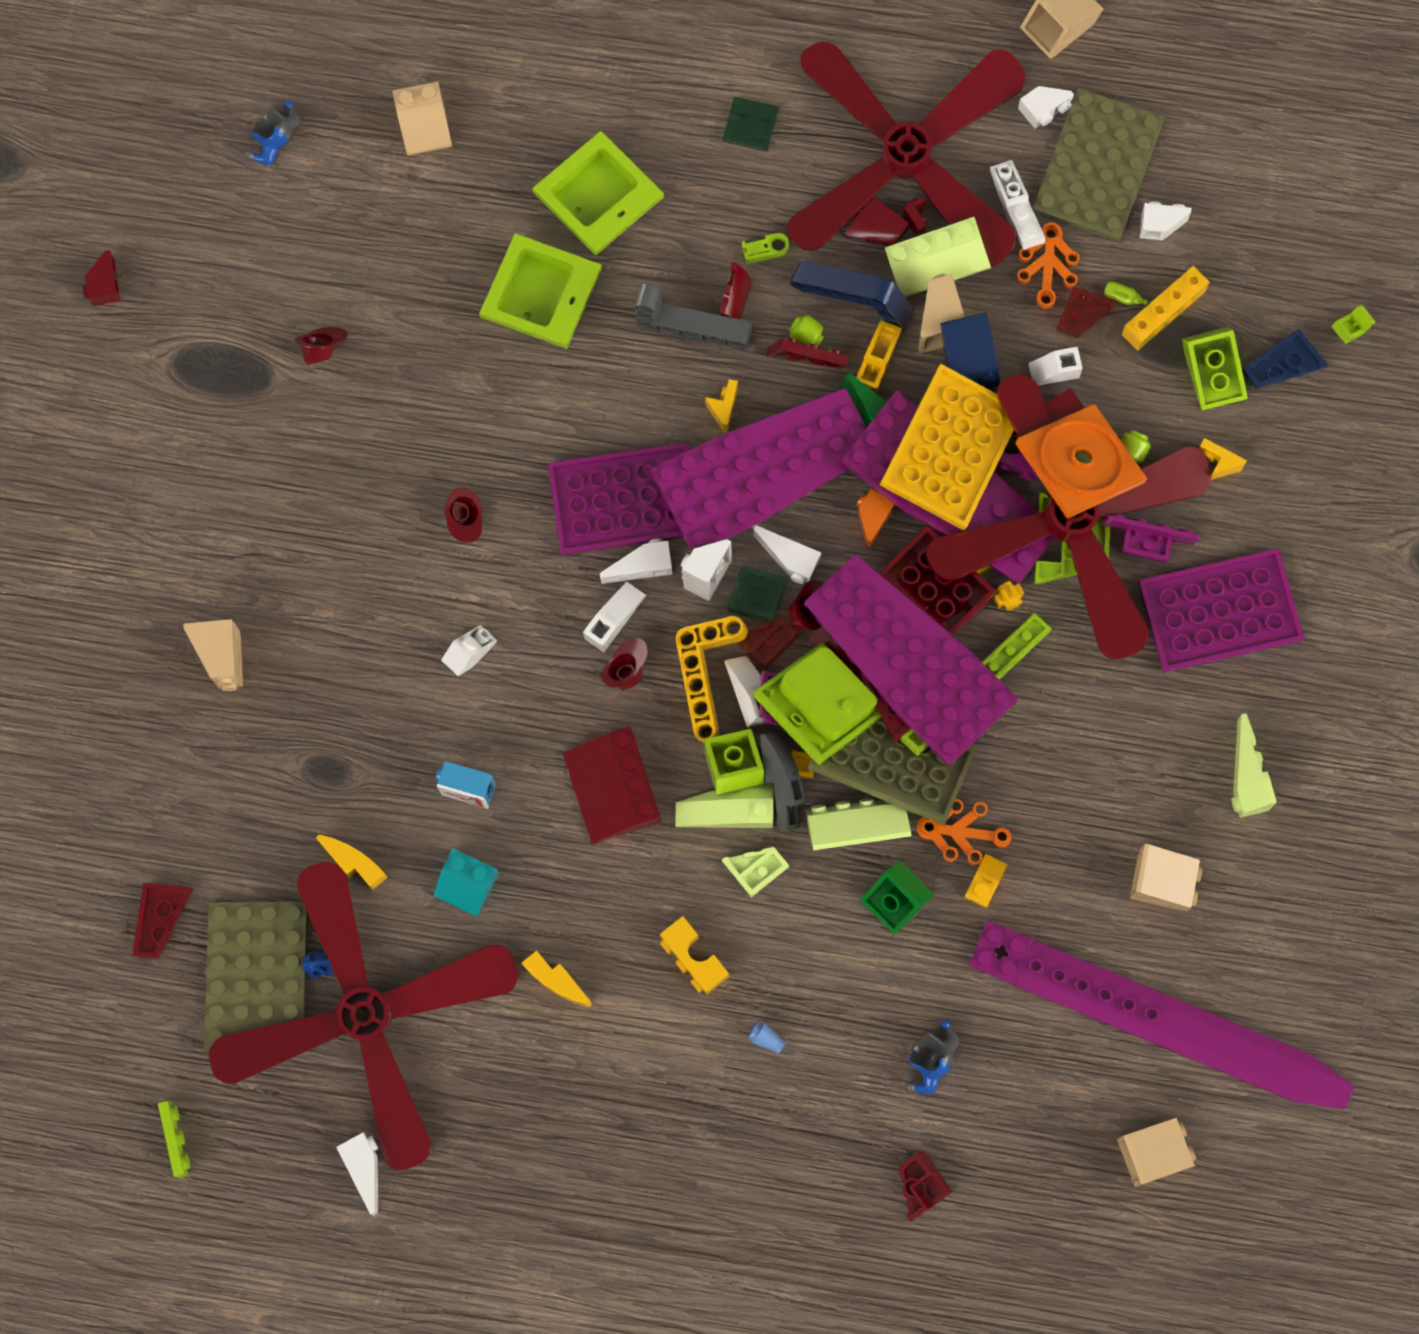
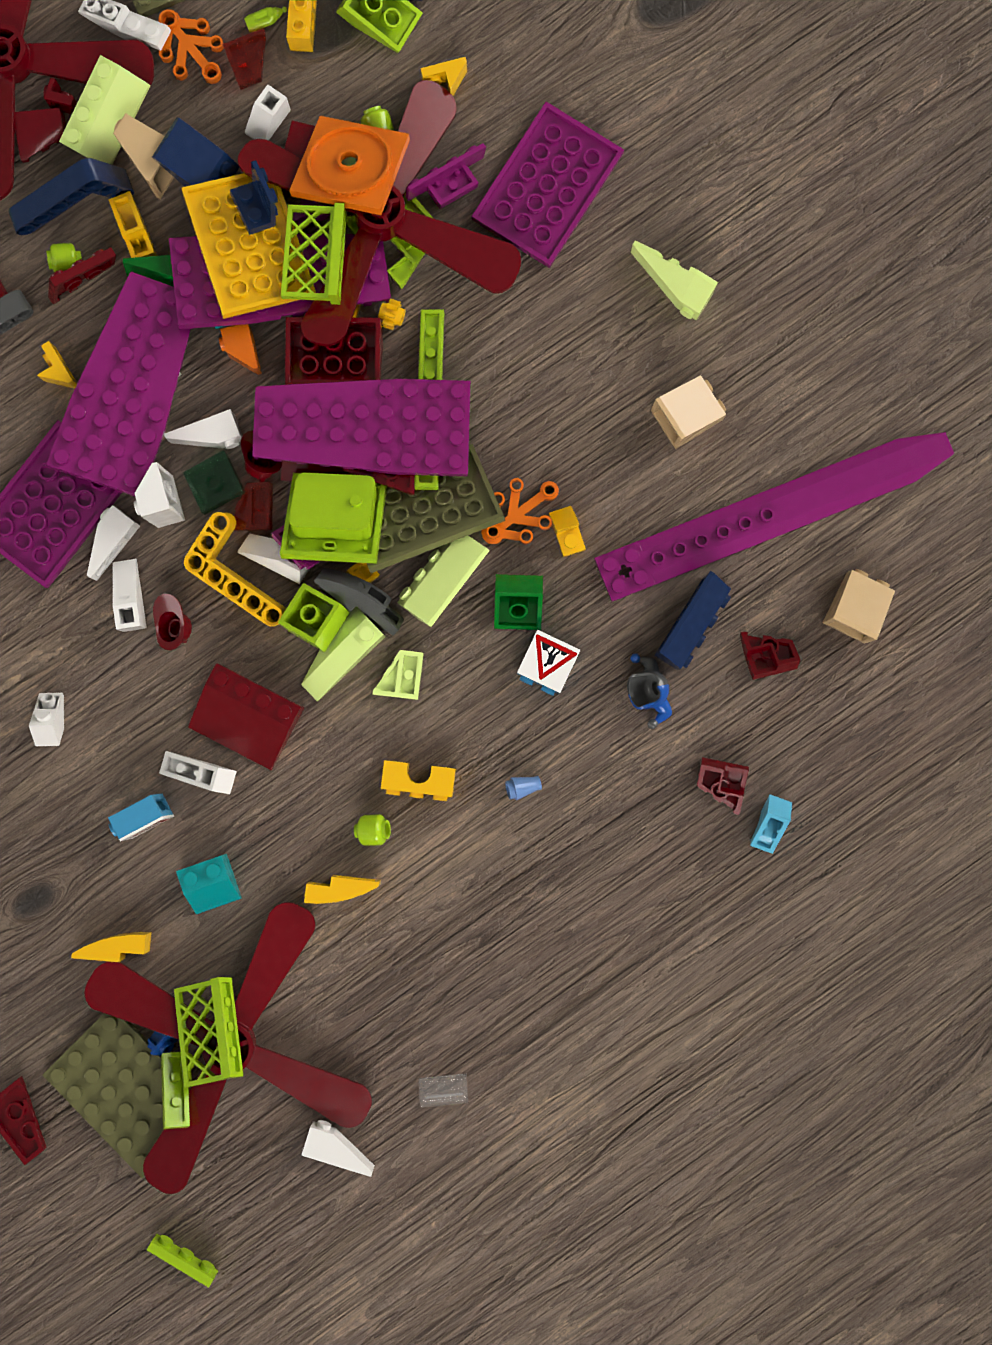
camera: 45 degrees left, 10 degrees up
none -> white slope [159,751,237,794]
none -> lime plate [161,1052,190,1129]
none -> lime fence [174,977,243,1088]
none -> dark blue bracket [230,160,278,235]
none -> lime fence [281,203,347,305]
none -> lime head [354,814,391,846]
none -> clear slope [418,1074,469,1107]
none -> white piece [517,630,580,696]
none -> dark blue slope [654,571,731,670]
none -> dark red slope [740,632,801,680]
none -> medium azure arch [750,795,792,854]

